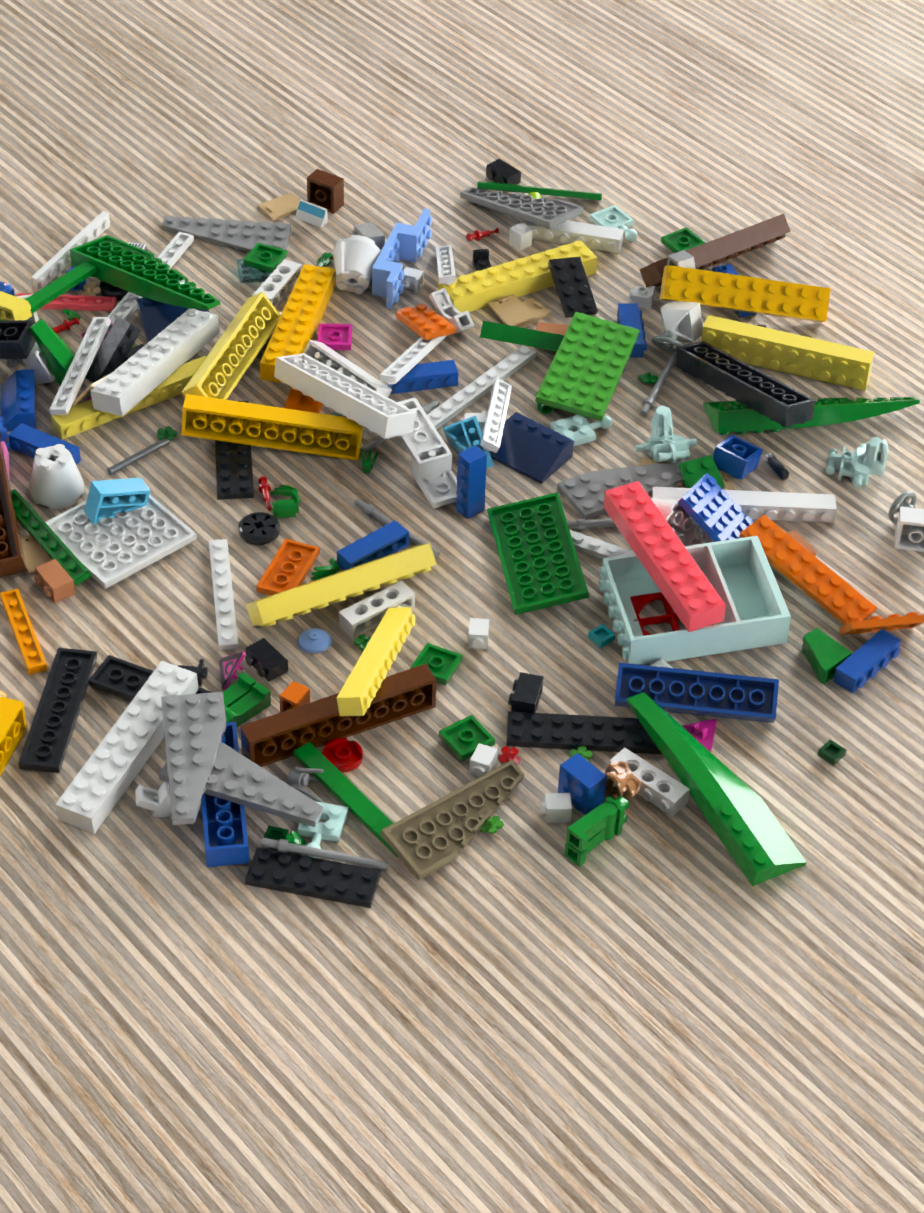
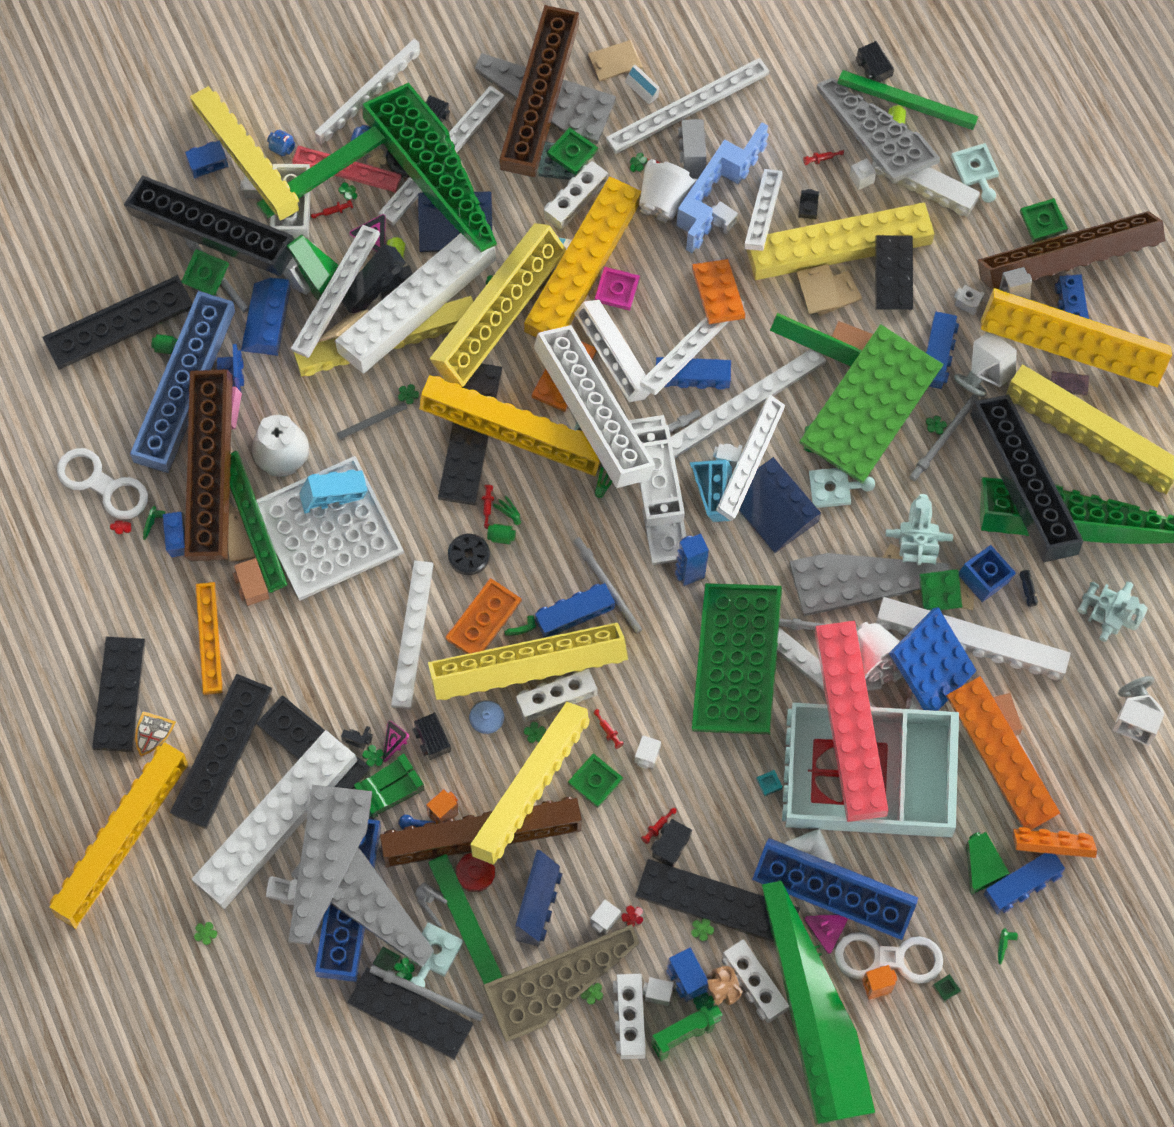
camera: 15 degrees right, 25 degrees up
blue brick [8,423,81,465] -> none
reddish brown brick [307,169,344,214] -> none
white arch [429,288,475,333] -> none
green plate [439,715,495,761] -> none
none -> bright green plant [194,922,217,945]
none -> green plant [362,745,384,767]
none -> reddish brown brick [499,5,579,178]
none -> dark blue slope [515,850,563,947]
none -> red piece [593,709,624,749]
none -> white plate [606,58,769,154]
none -> white brick [613,974,646,1059]
none -> red piece [641,808,677,844]
none -> white bar [835,932,943,984]
none -> orange brick [862,965,897,1000]
none -> green bar [998,928,1018,965]

